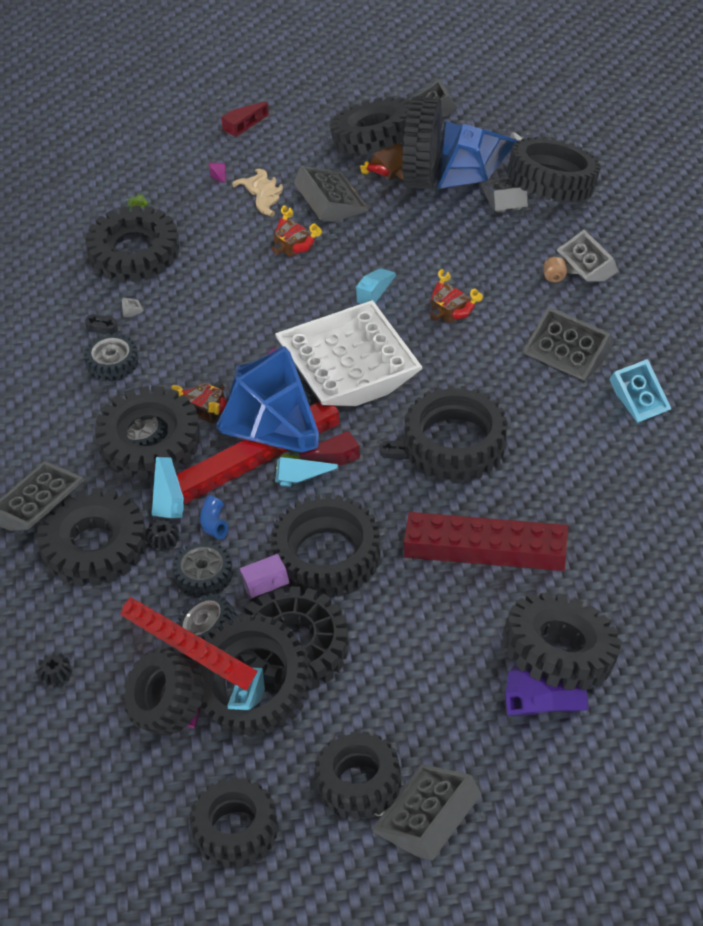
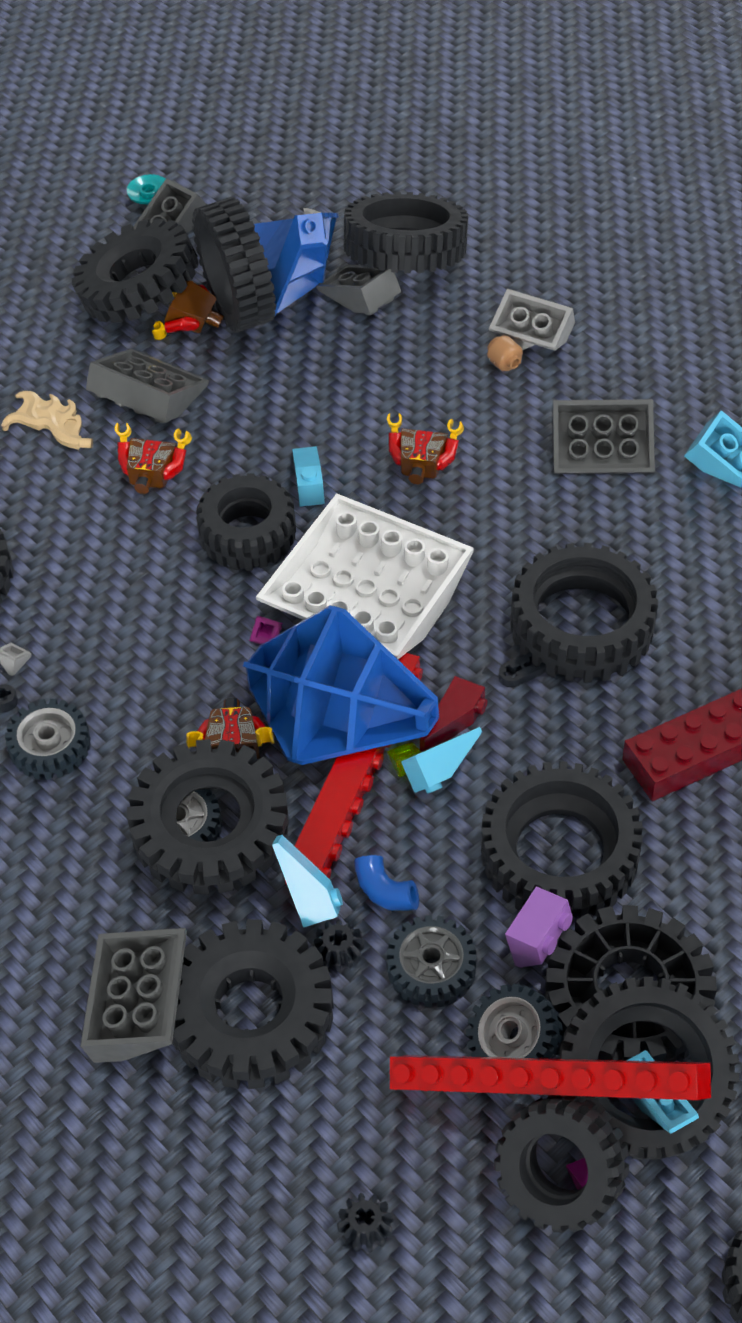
camera: 35 degrees left, 5 degrees up
none -> teal dish [127,174,166,204]
none -> black tyre [196,473,296,571]

